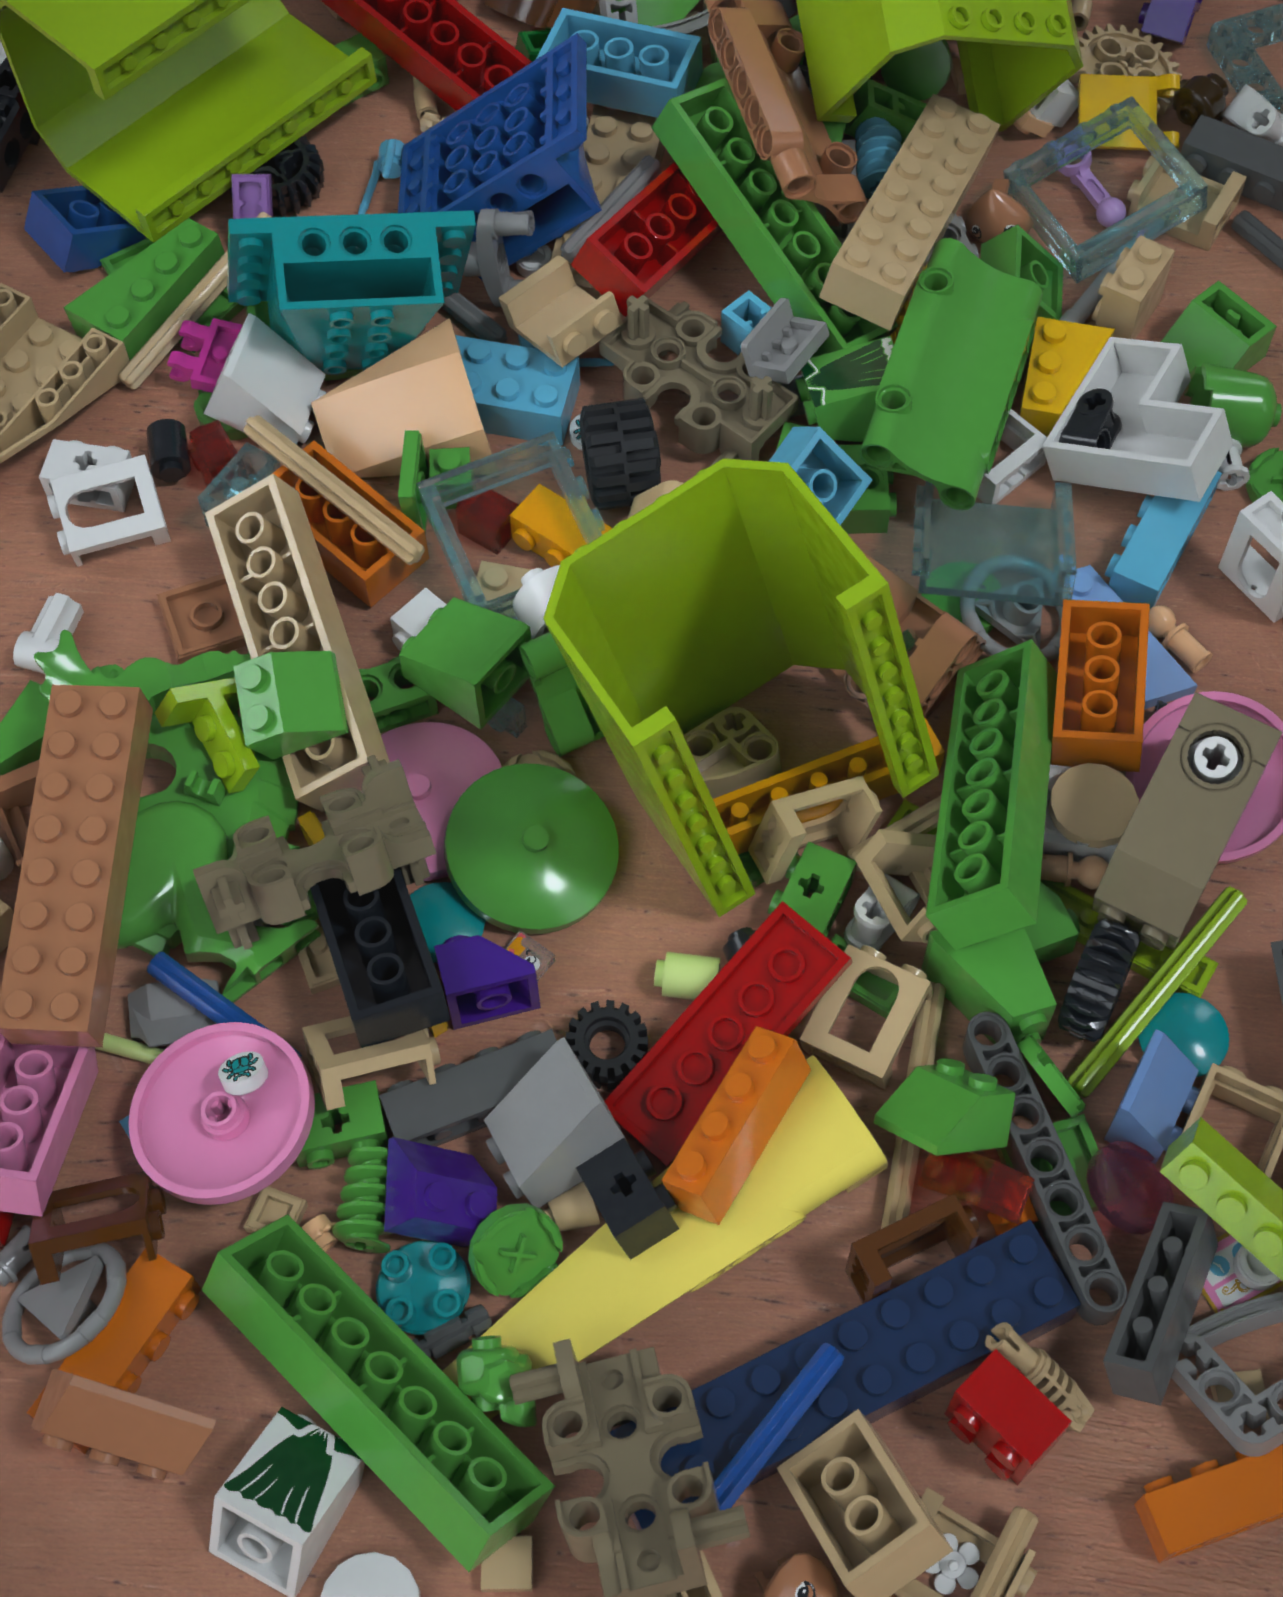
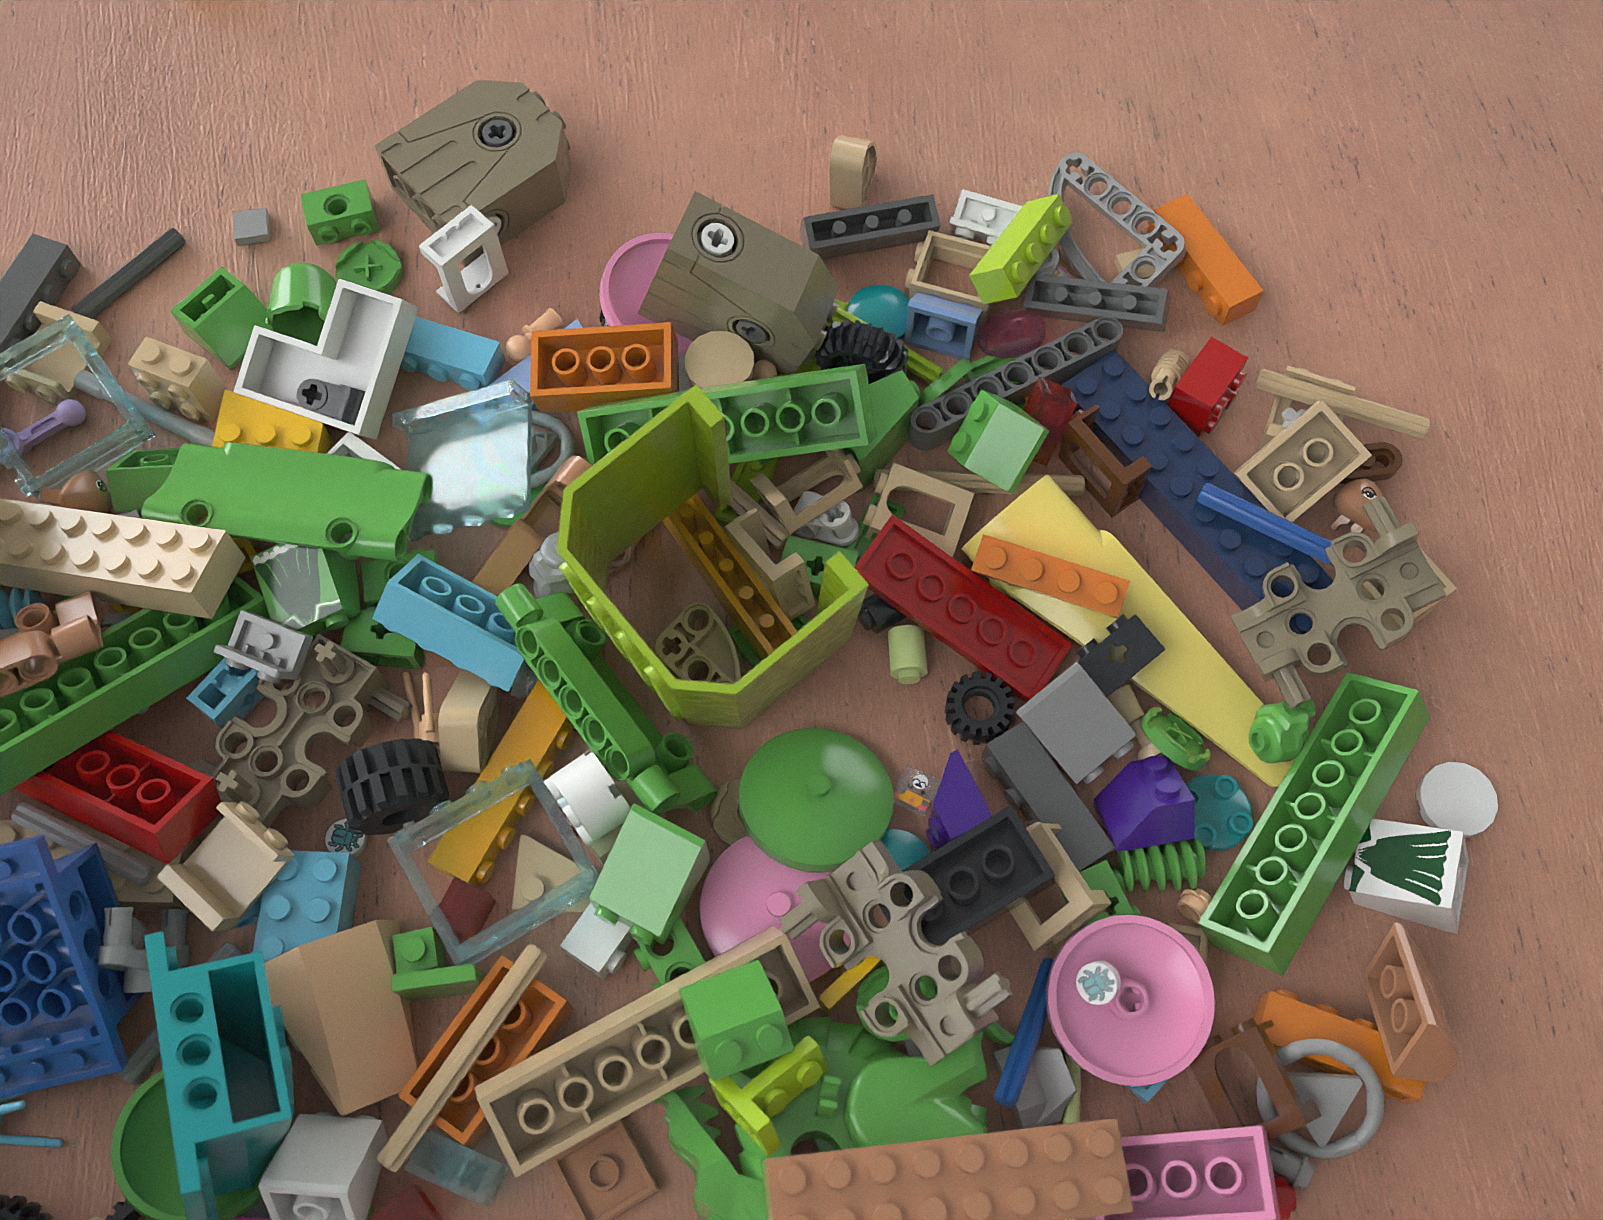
camera: 100 degrees left, 5 degrees up
dark grey axle [412,1305,493,1359] -> none

